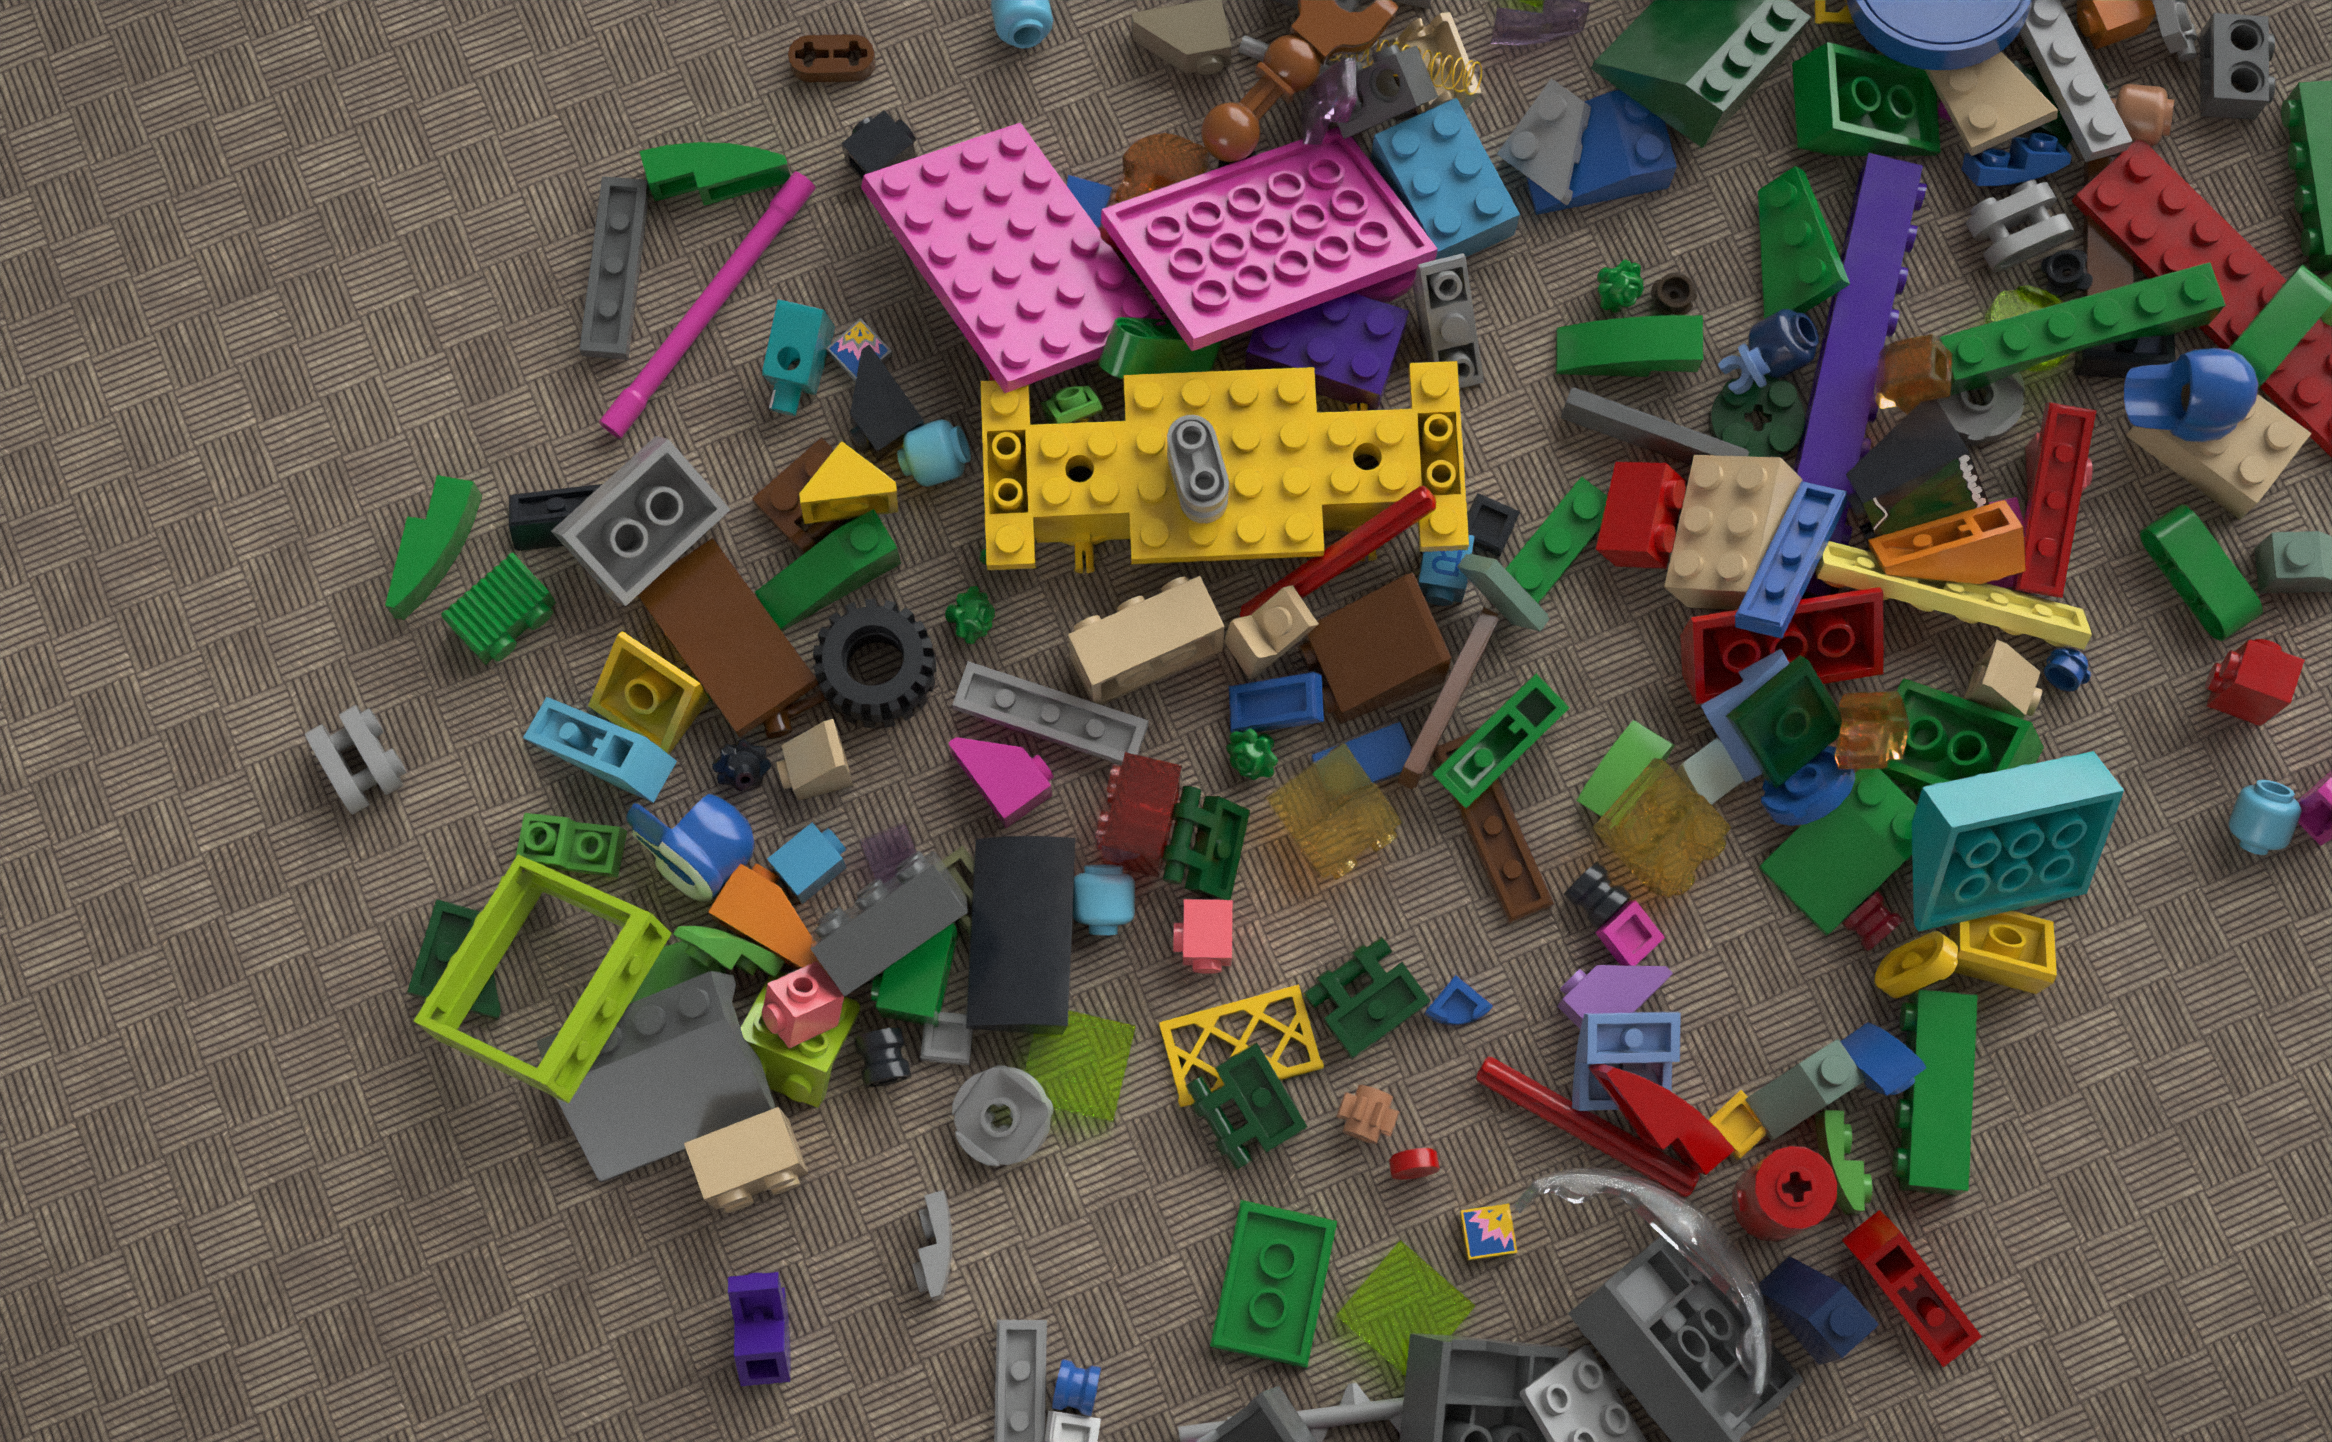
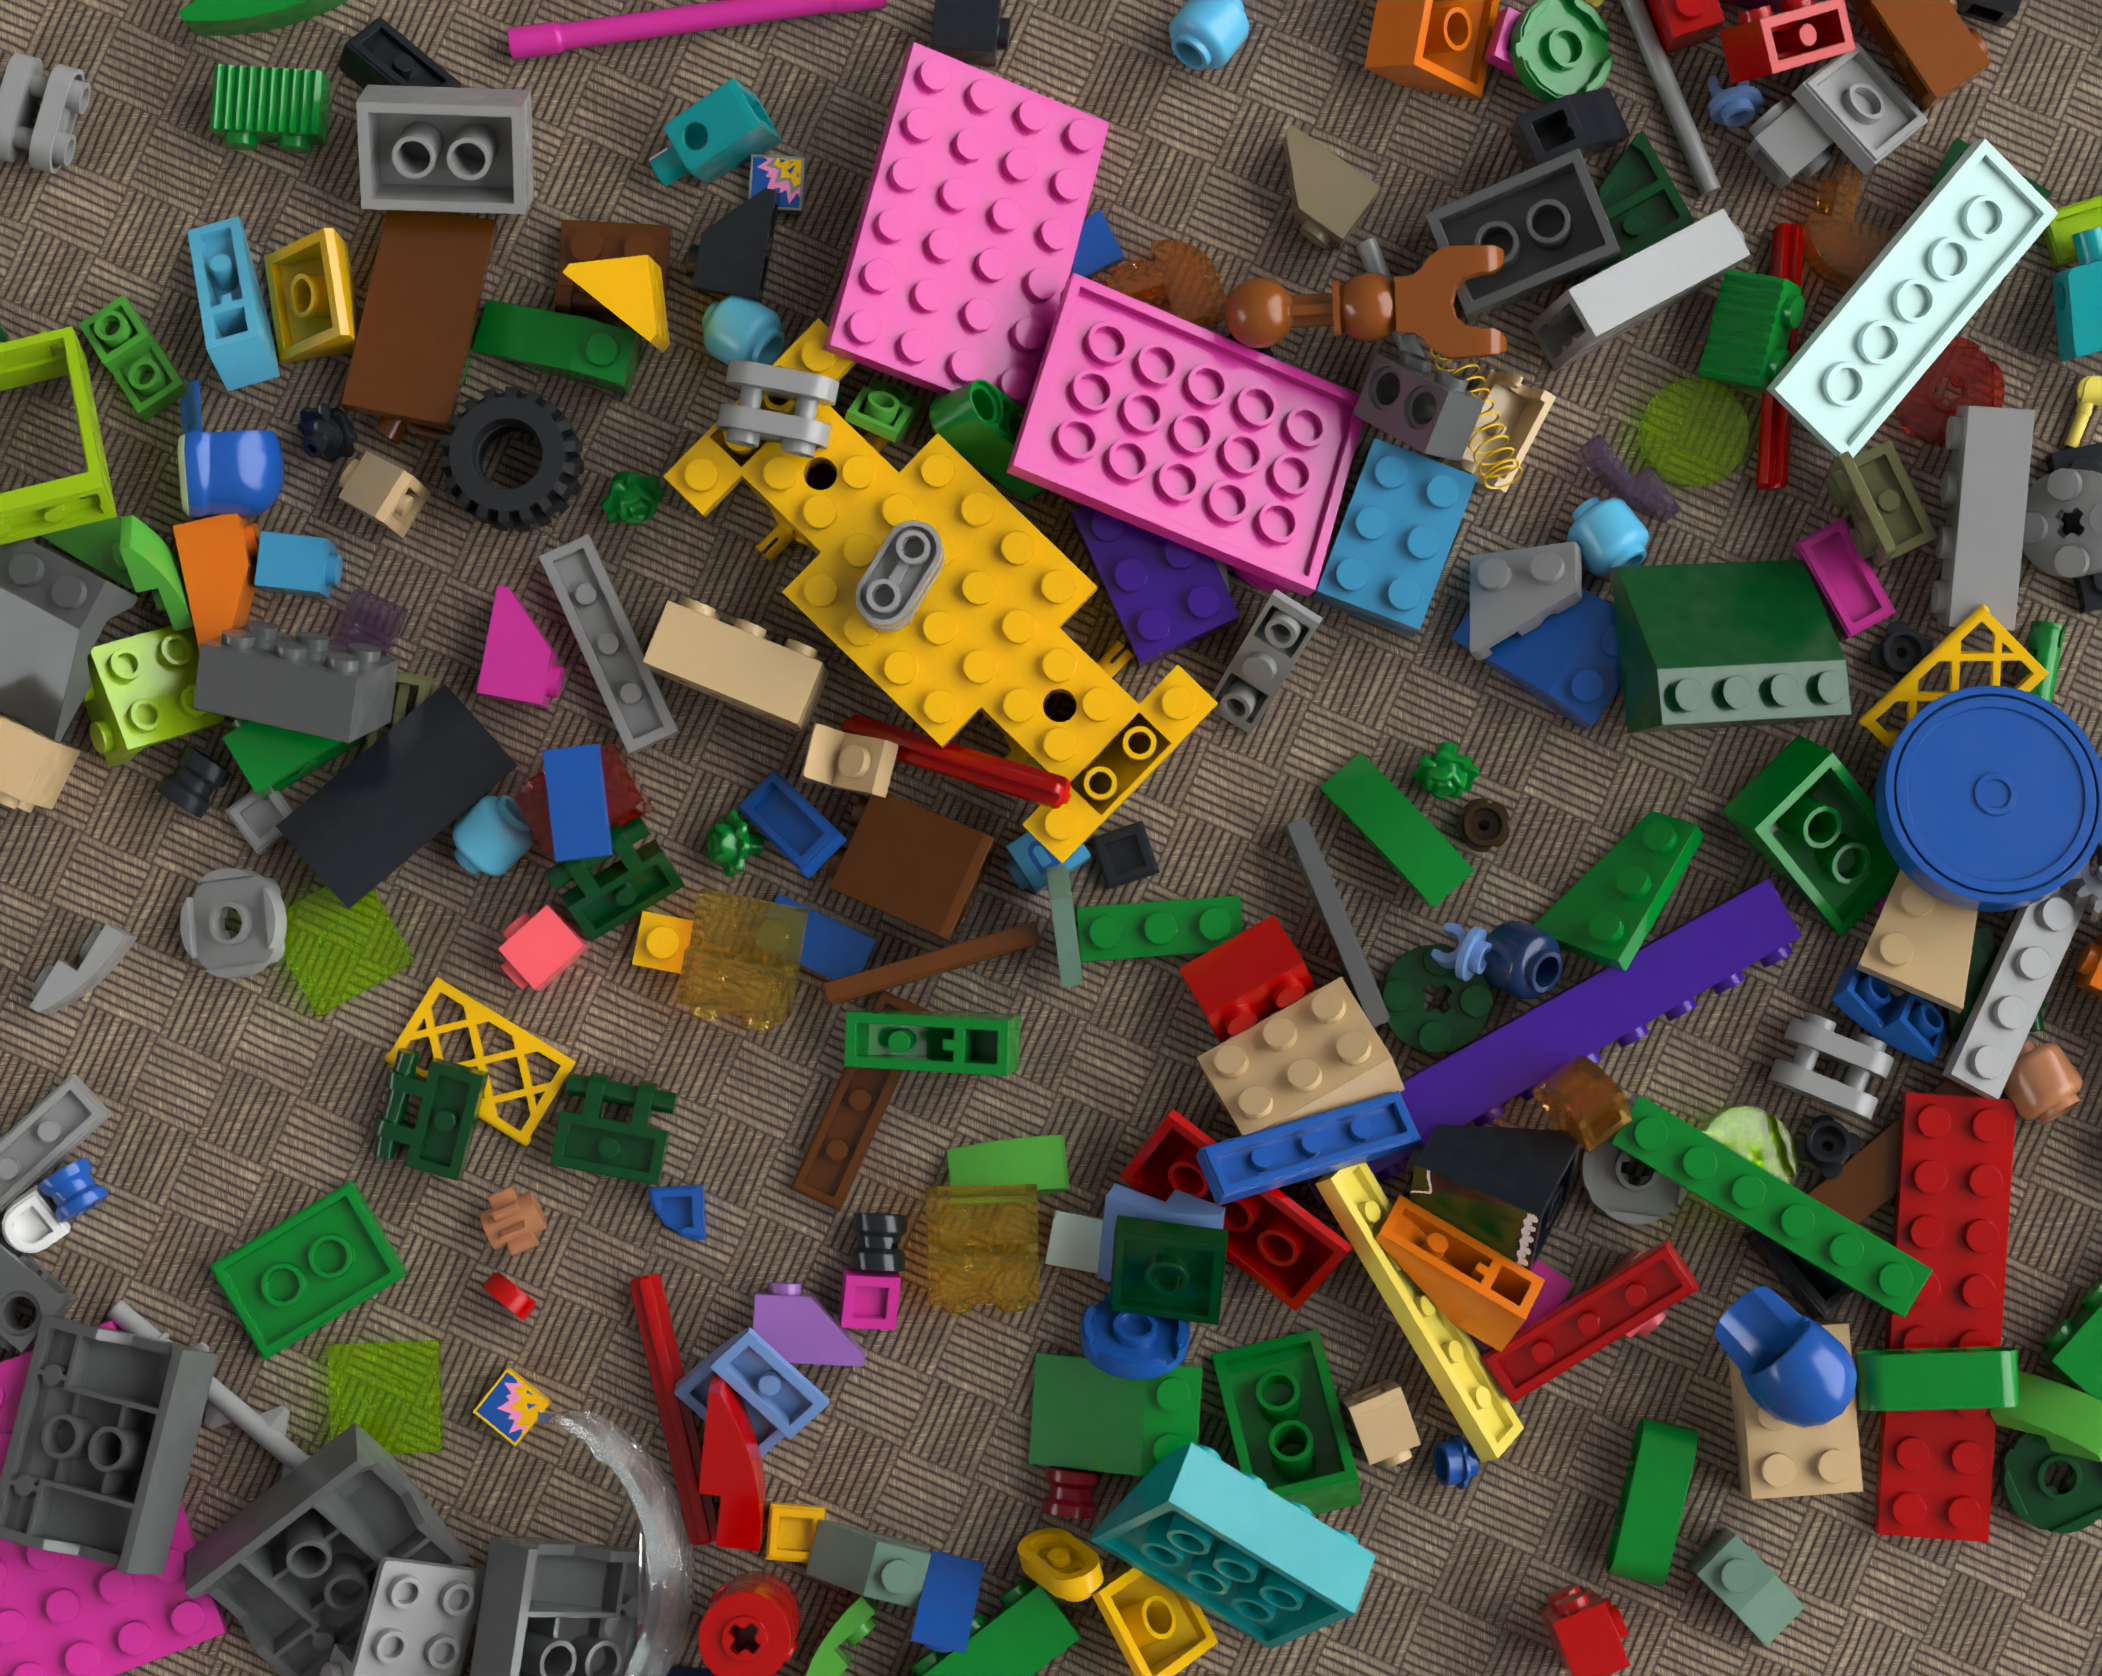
camera: 50 degrees right, 10 degrees up
coral brick [762,961,844,1048] -> none
clear purple slope [1301,58,1357,145] -> none
clear orange brick [1834,691,1910,769] -> none
none -> blue tile [542,743,613,863]
none -> yellow plate [632,911,698,975]
none -> light grey brick [716,360,840,458]
none -> medium azure head [1567,497,1649,577]

